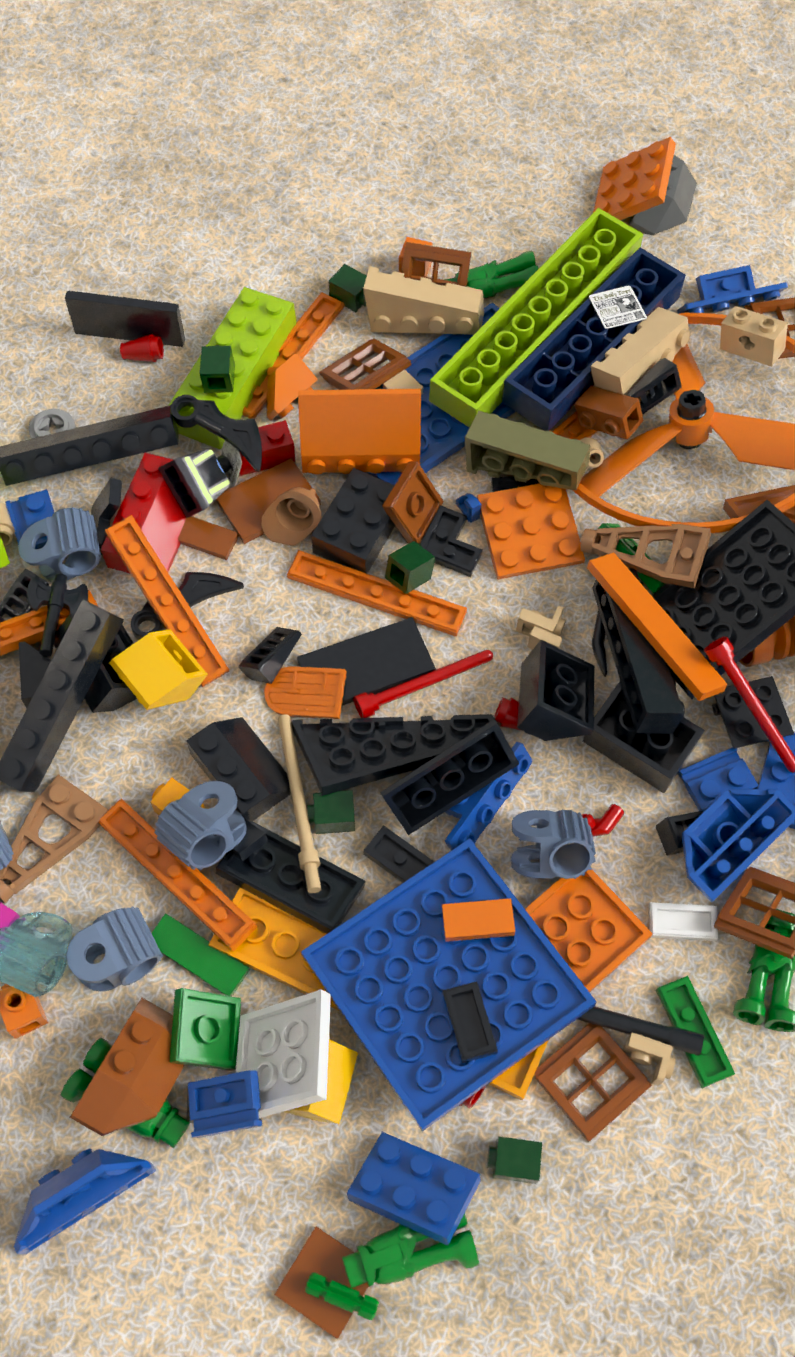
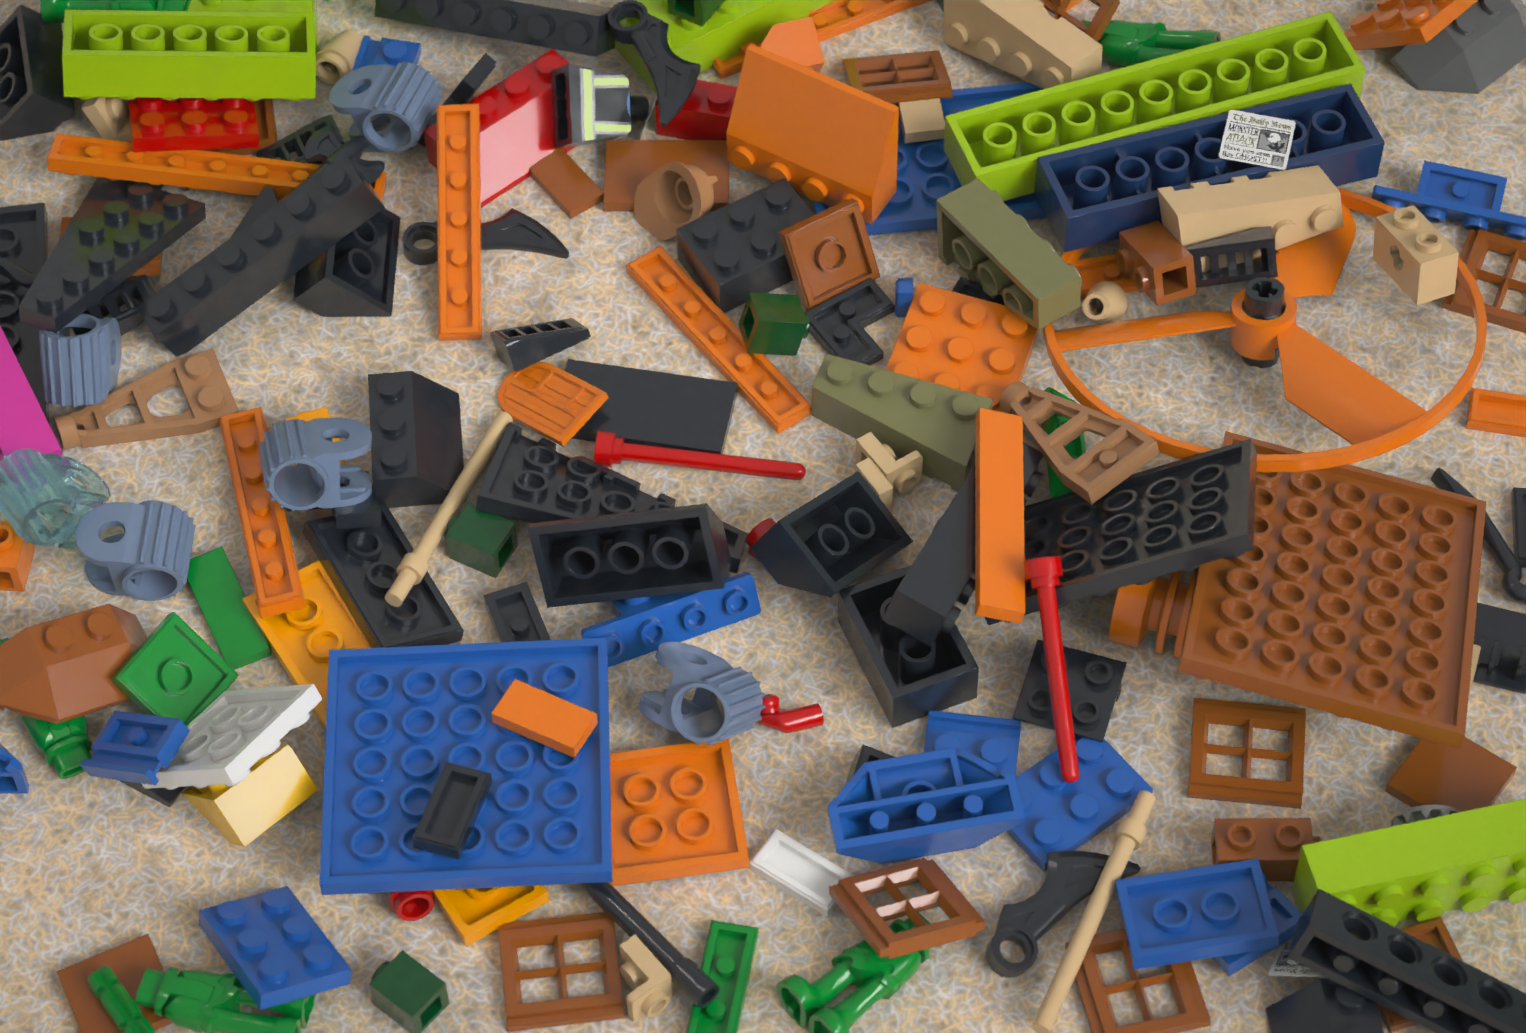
camera: 35 degrees right, 10 degrees down
yellow slope [109,629,208,710] -> none
none -> olive wedge [812,354,993,492]

